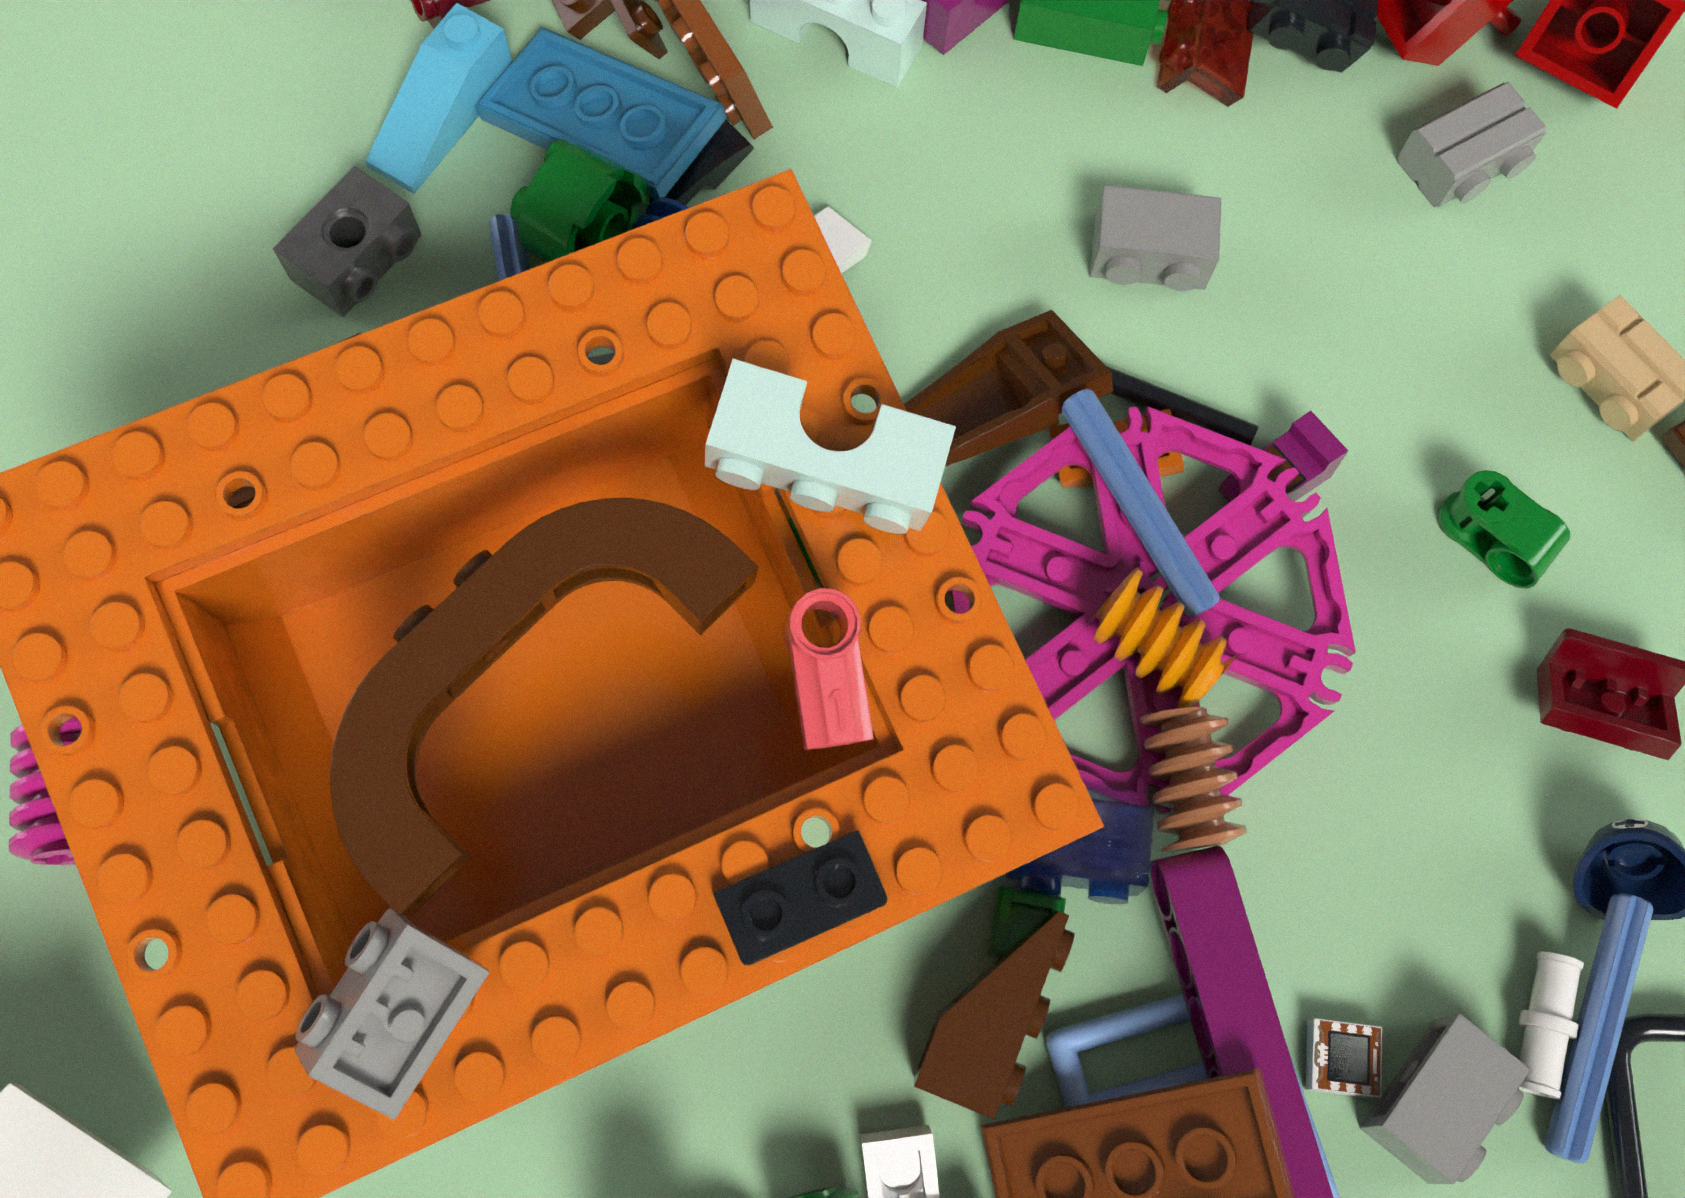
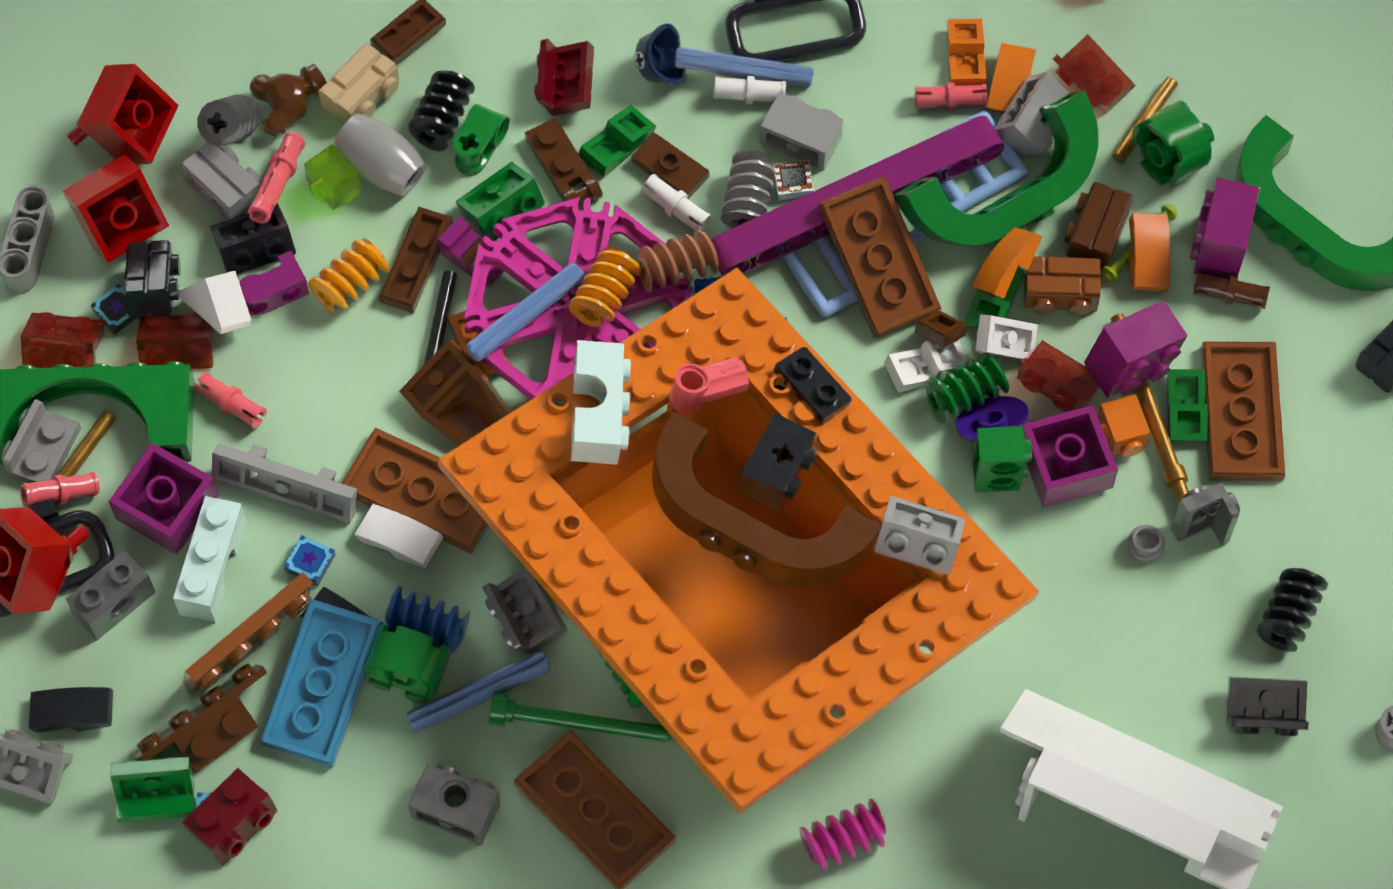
camera: 100 degrees left, 5 degrees down
medium azure slope [365,3,512,194] -> none
reddish brown slope [914,910,1075,1120] -> none
light grey brick [1090,185,1221,291] -> none
none -> white slope [179,271,251,334]
none -> coral pin [194,372,267,429]
none -> dark grey piece [197,94,261,146]
none -> black bracket [210,203,296,275]
none -> light grey hinge [212,443,357,524]
none -> magenta leg [239,251,309,316]
none -> coral pin [248,132,306,224]
none -> reddish brown animal [250,64,327,136]
none -> blue tile [284,535,336,586]
none -> clear neon green brick [304,144,362,210]
none -> light orange piece [308,238,391,313]
none -> light grey piece [334,113,426,196]
none -> dark orange tile [342,427,488,554]
none -> reddish brown tile [379,207,453,313]
none -> black piece [408,70,475,151]
none -> green bracket [455,161,545,241]
none -> reddish brown plate [525,117,603,209]
none -> green slope [578,105,656,177]
none -> reddish brown plate [631,132,709,200]
none -> white pin [641,174,712,232]
none -> light grey piece [720,150,775,228]
none -> black brick [737,413,818,512]

